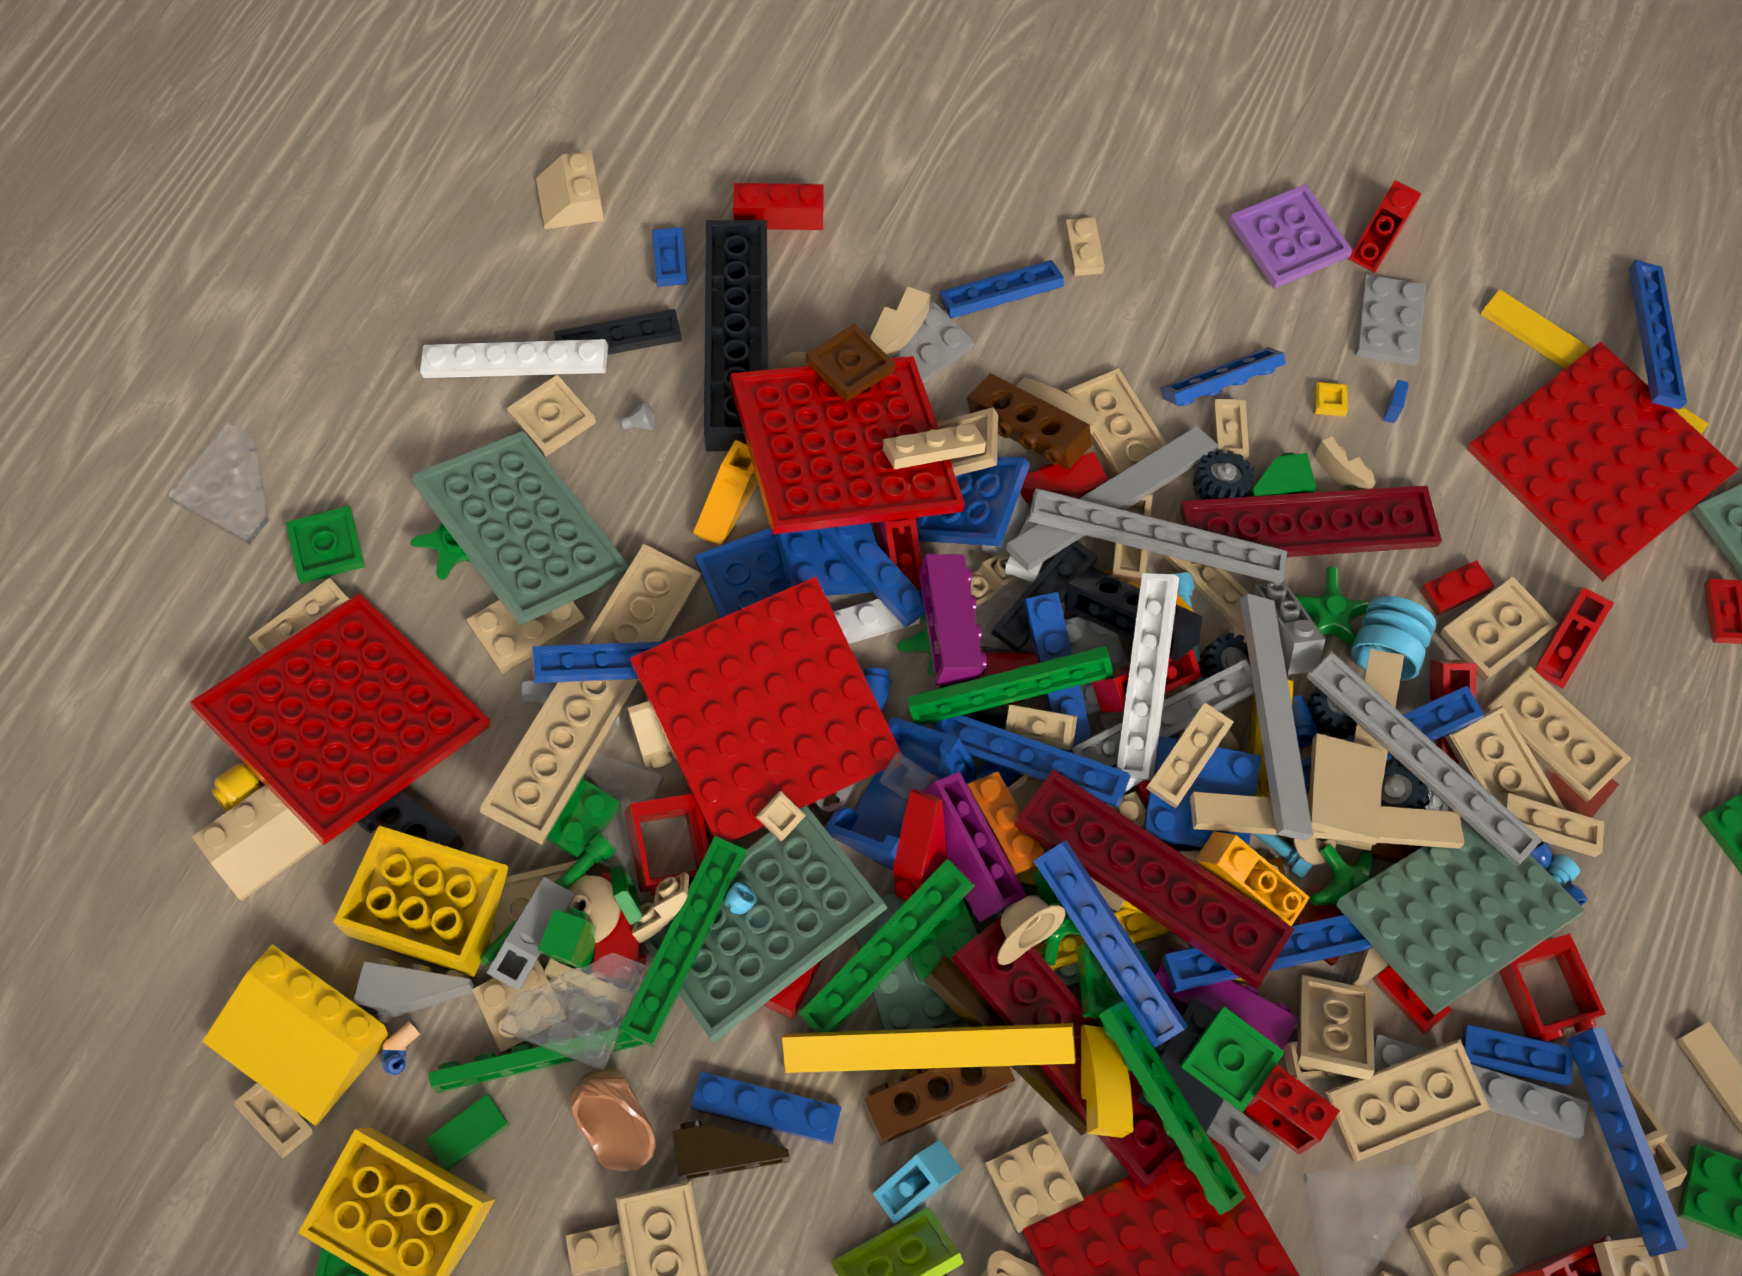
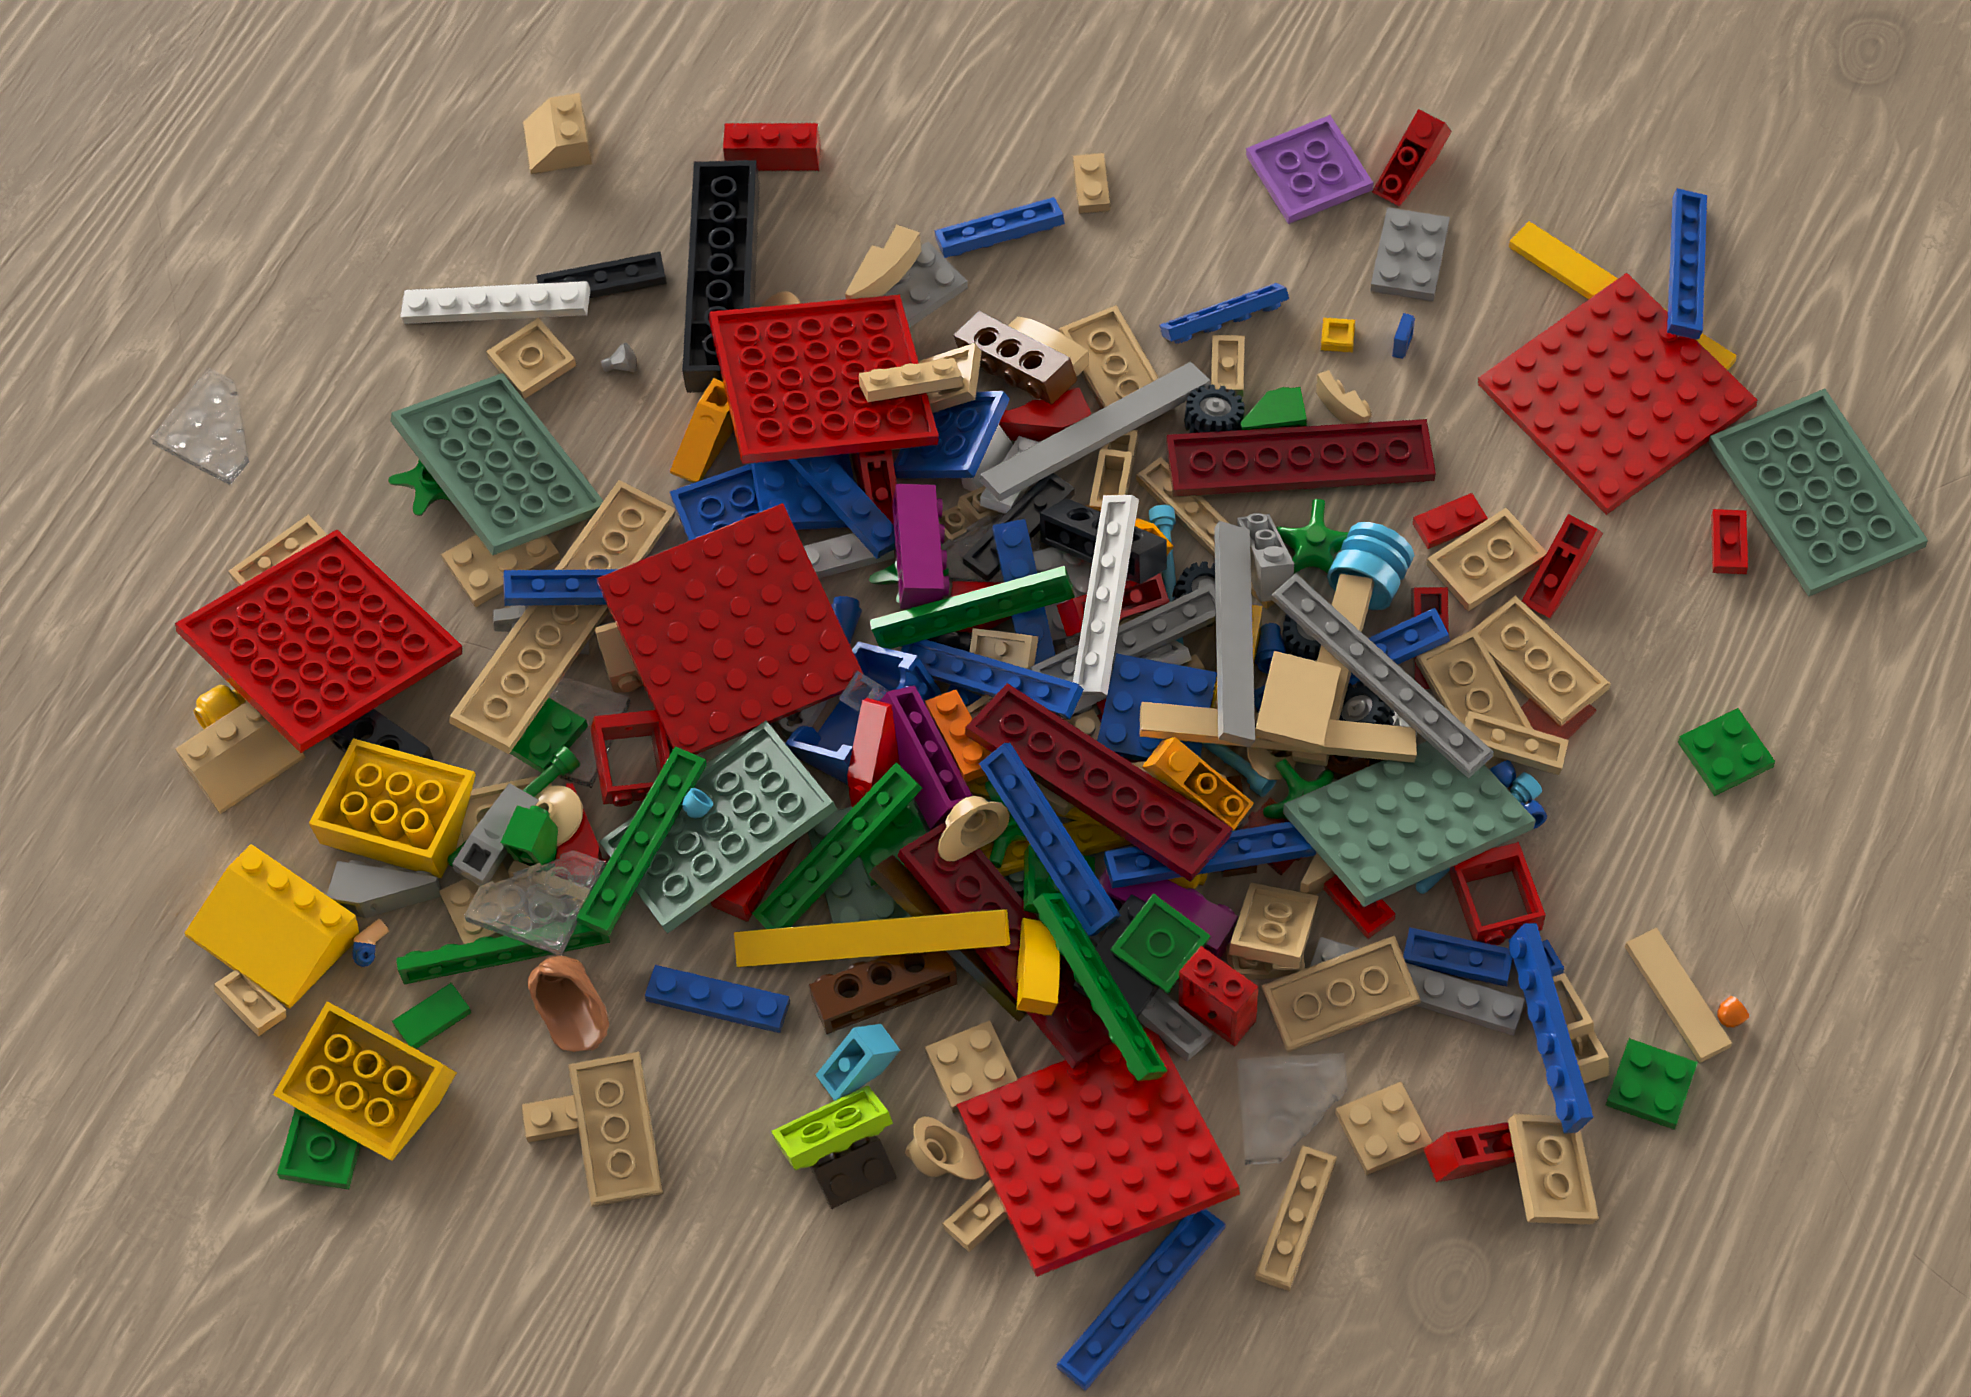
camera: 10 degrees right, 5 degrees down
green plate [286,506,366,584] -> none
green tile [610,864,642,925] -> none
tan slope [632,871,689,943] -> none
blue plate [652,227,688,287] -> none
dark brown slope [672,1121,790,1181] -> none
tan tile [755,791,806,841] -> none
reddish brown plate [805,323,896,402] -> none
light grey tile [1028,488,1287,584] -> none
tan plate [1146,702,1233,808] -> none

